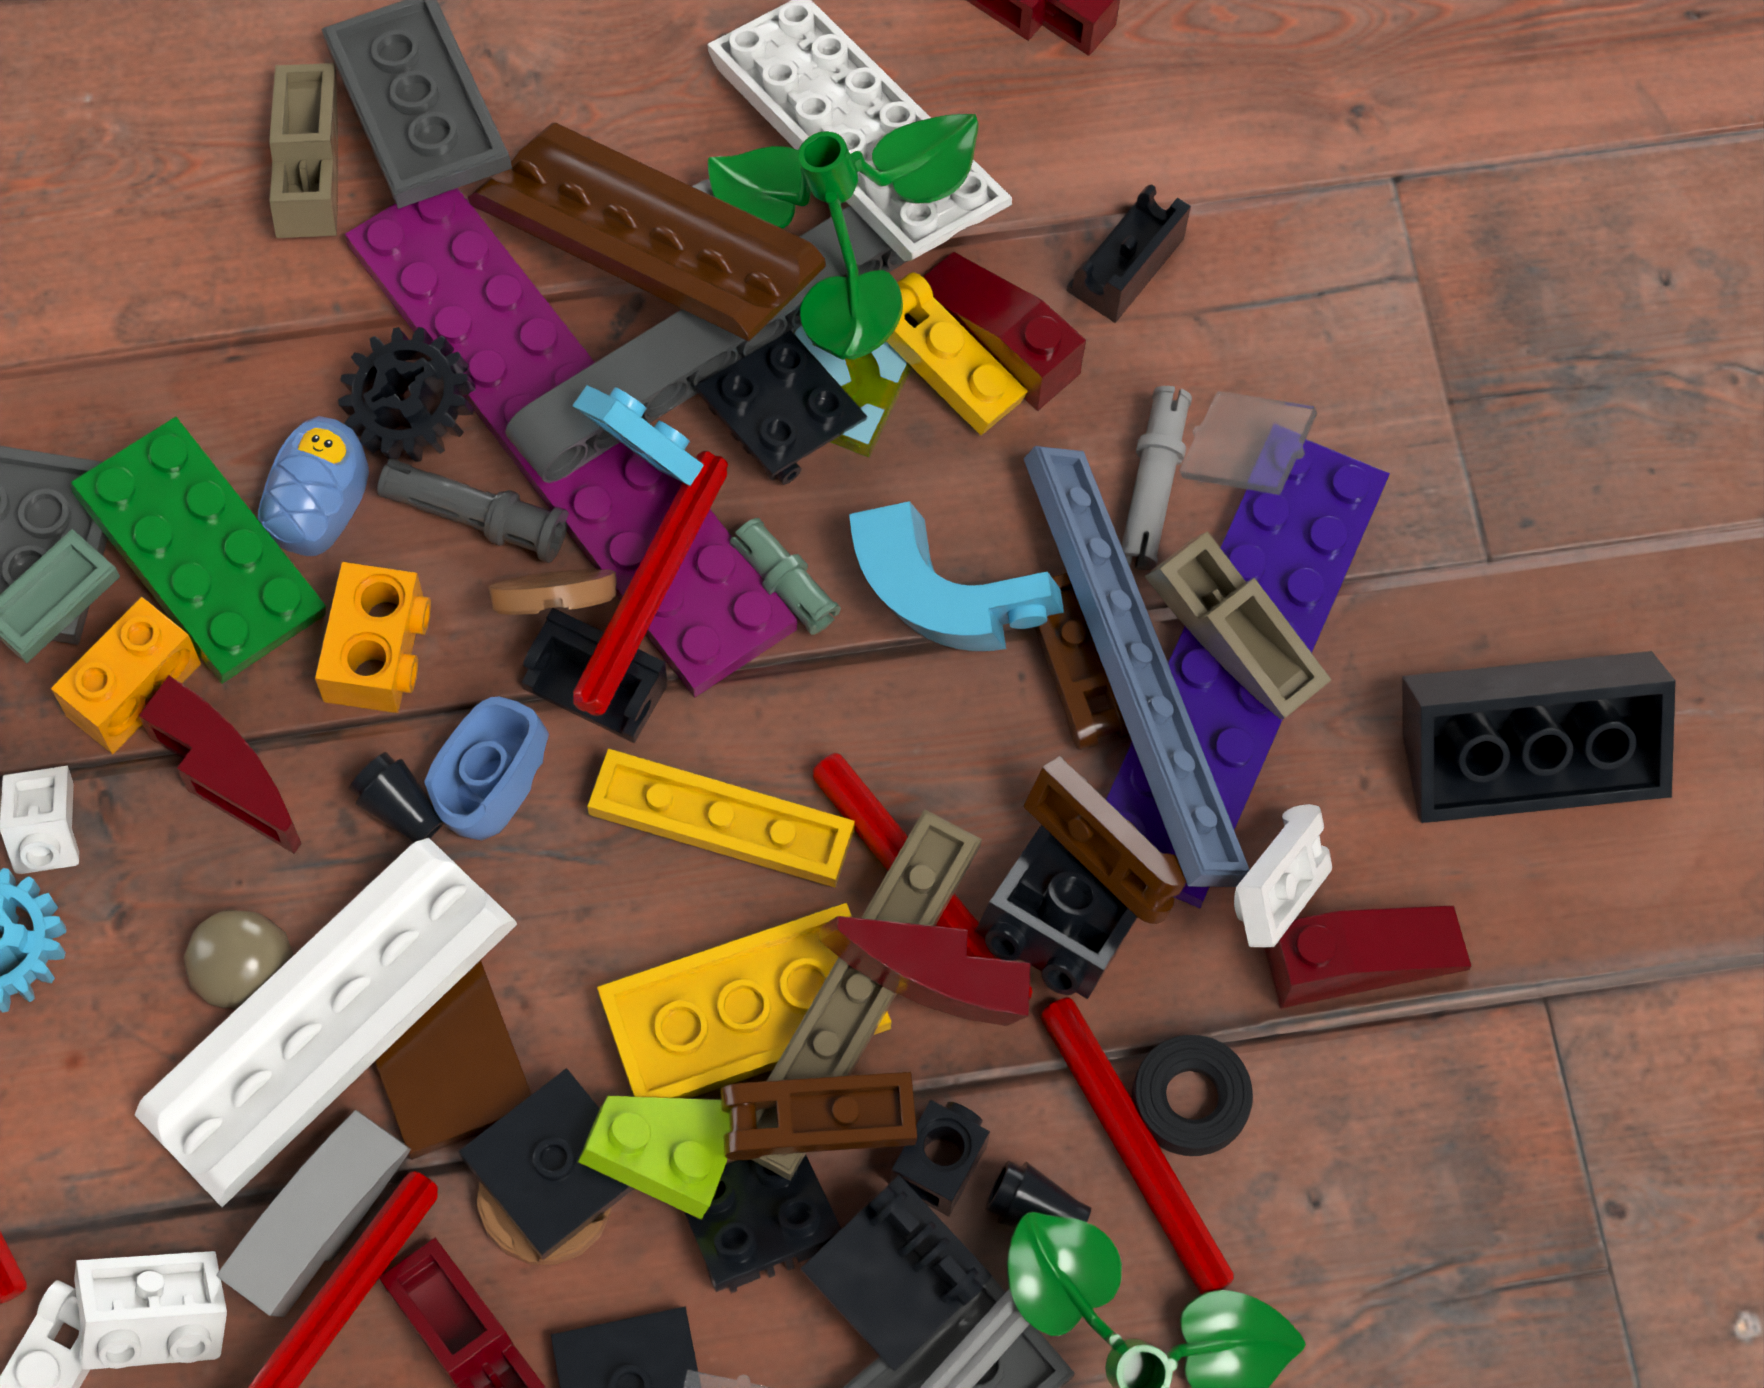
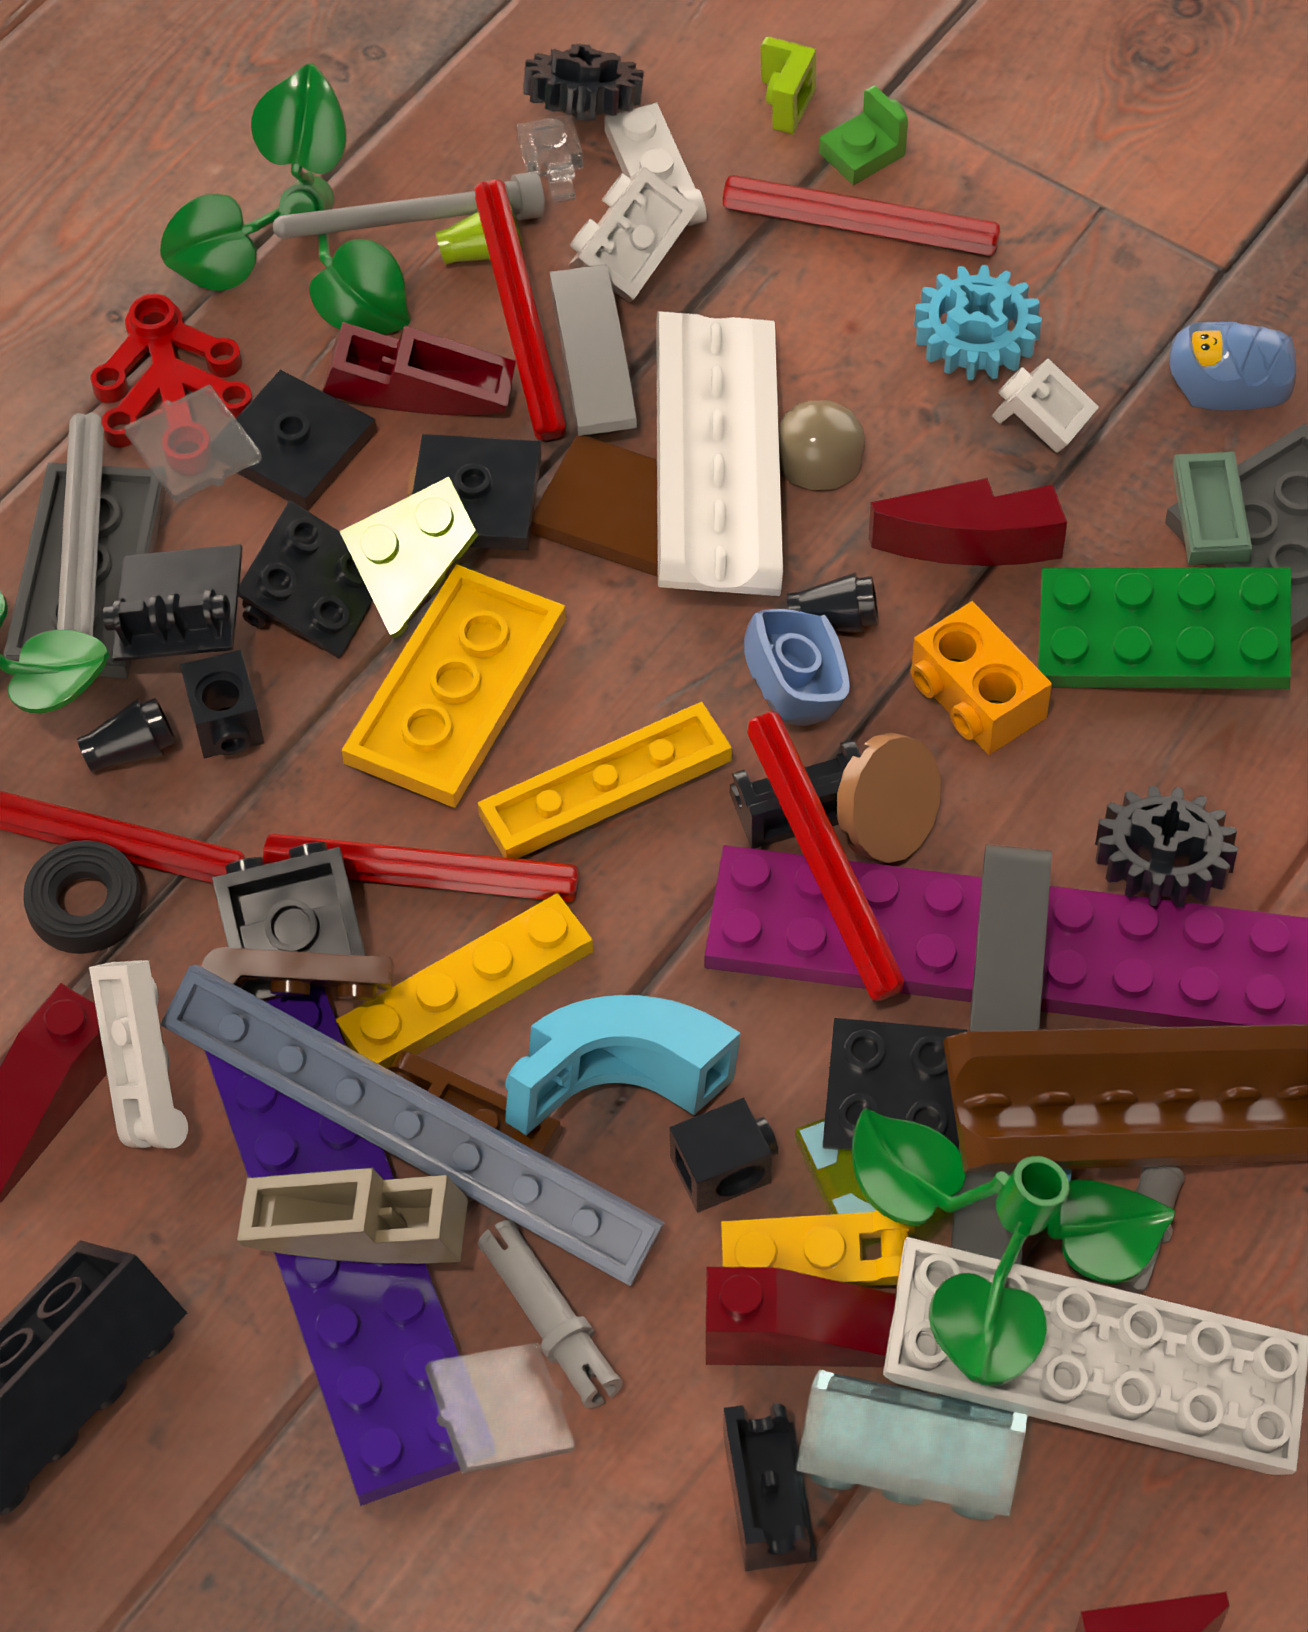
camera: 140 degrees right, 10 degrees down
light orange brick [51,597,201,755] -> none
medium blue piece [258,416,369,556] -> none
dark grey pin [377,458,569,563] -> none
medium azure plate [573,385,704,486] -> none
reddish brown plate [720,1072,917,1160] -> none
sand green pin [729,518,841,635] -> none
dark tan tile [751,809,982,1181] -> none
dark red slope [819,916,1030,1026] -> none
none -> yellow plate [336,893,593,1069]
none -> black brick [669,1097,778,1213]
none -> clear light blue brick [796,1370,1028,1520]

